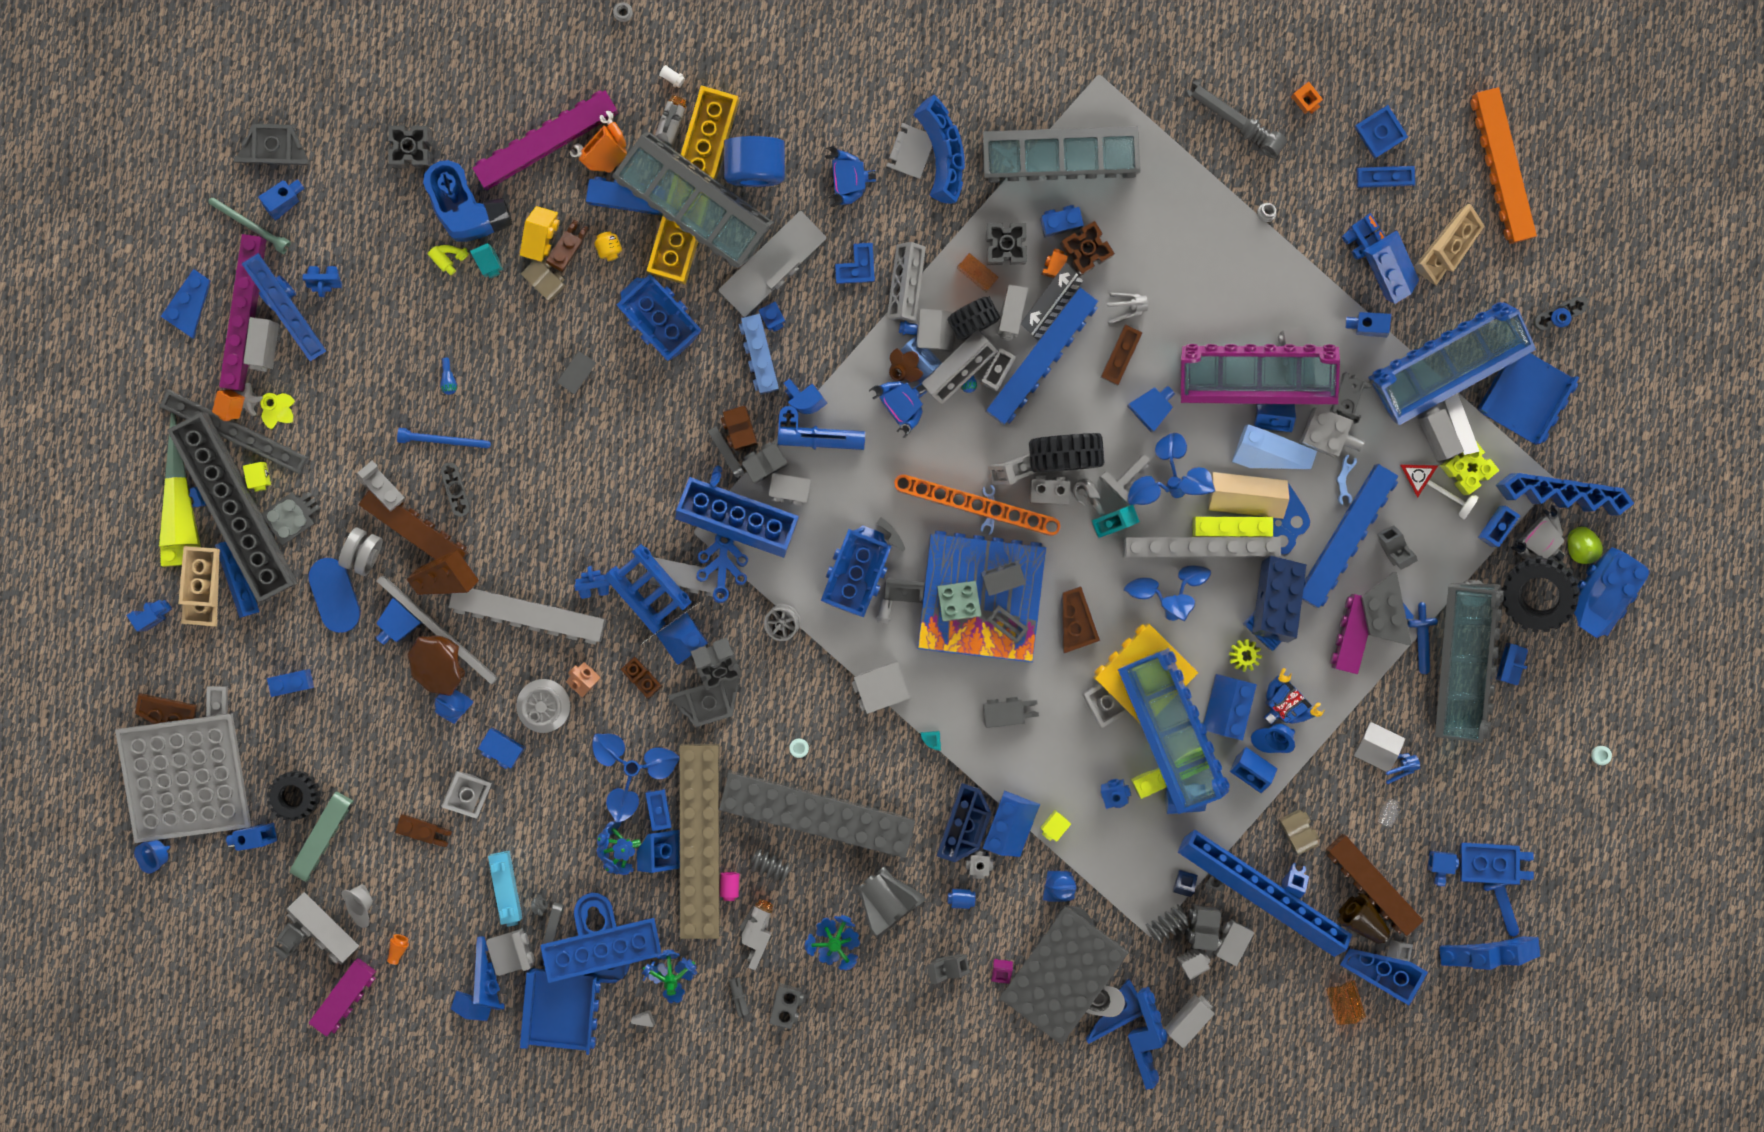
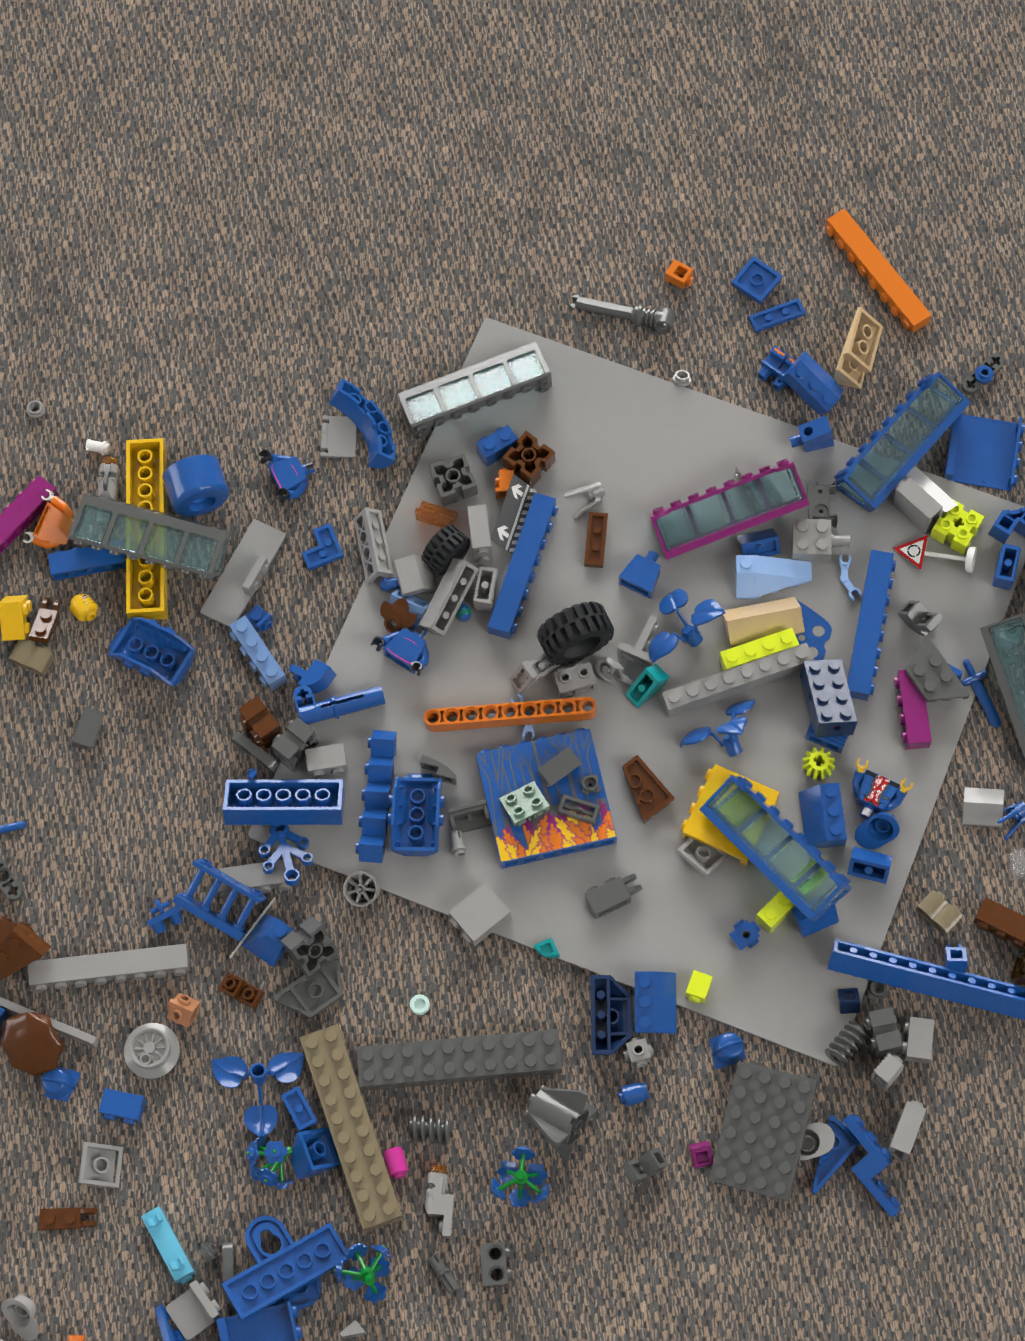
camera: 10 degrees left, 20 degrees down
none -> blue brick [355,730,397,863]
none -> dark grey plate [580,774,601,795]

